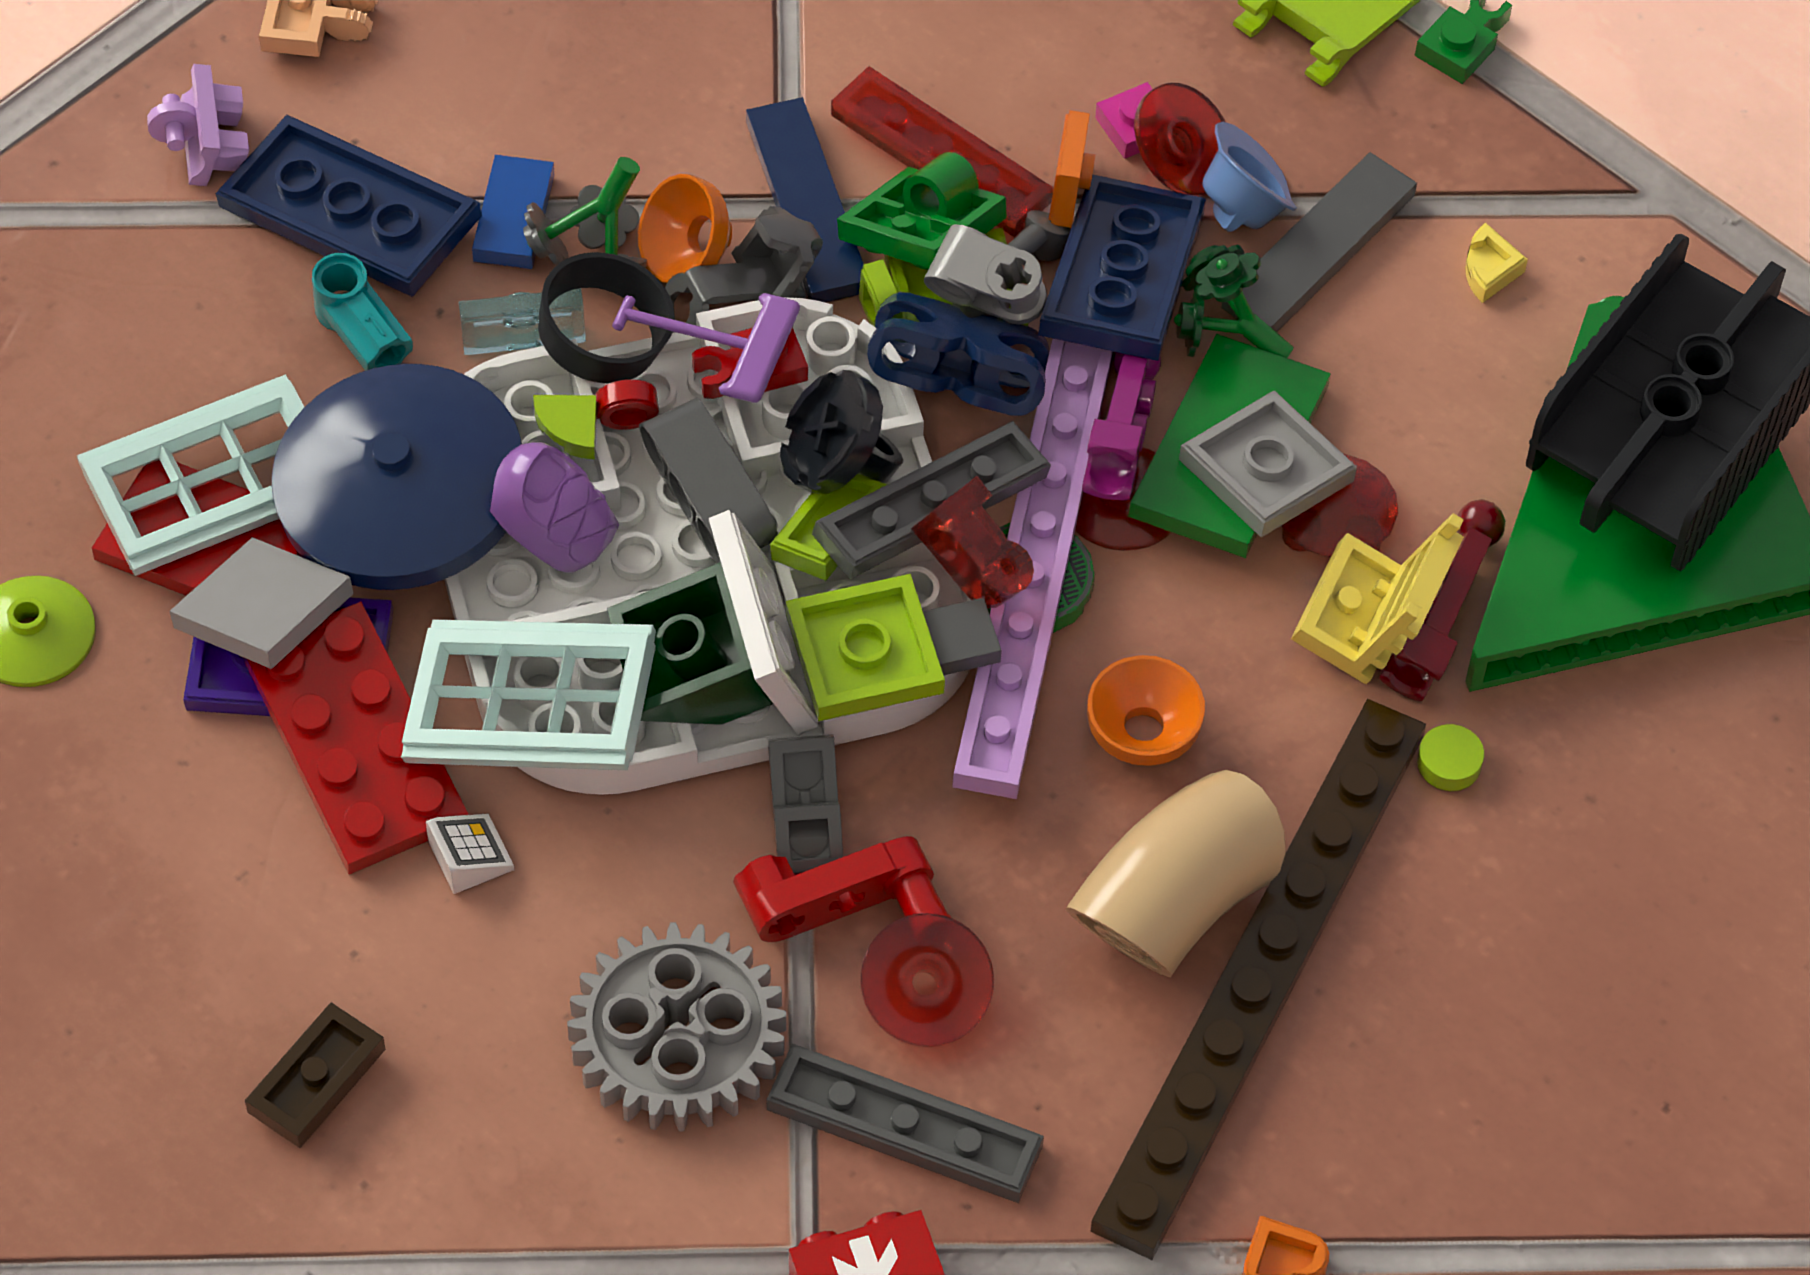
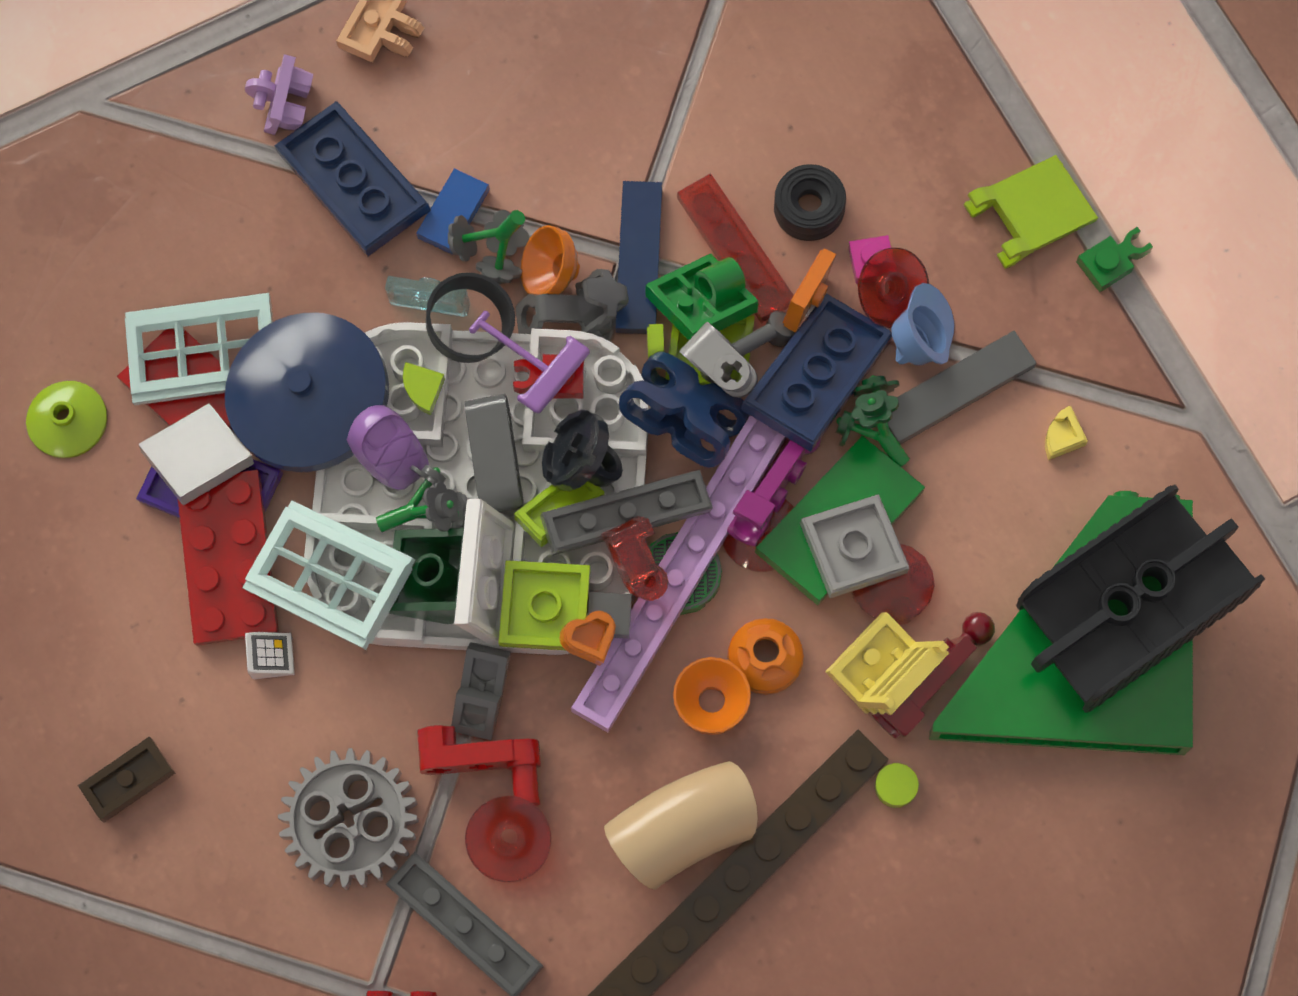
camera: 25 degrees right, 15 degrees up
teal piece [312,253,413,371] -> none
red tile [595,380,659,430] -> none
none -> dark grey plant [376,464,467,533]
none -> orange tile [559,611,616,666]
none -> orange piece [727,618,804,695]
none -> black tyre [774,164,846,241]

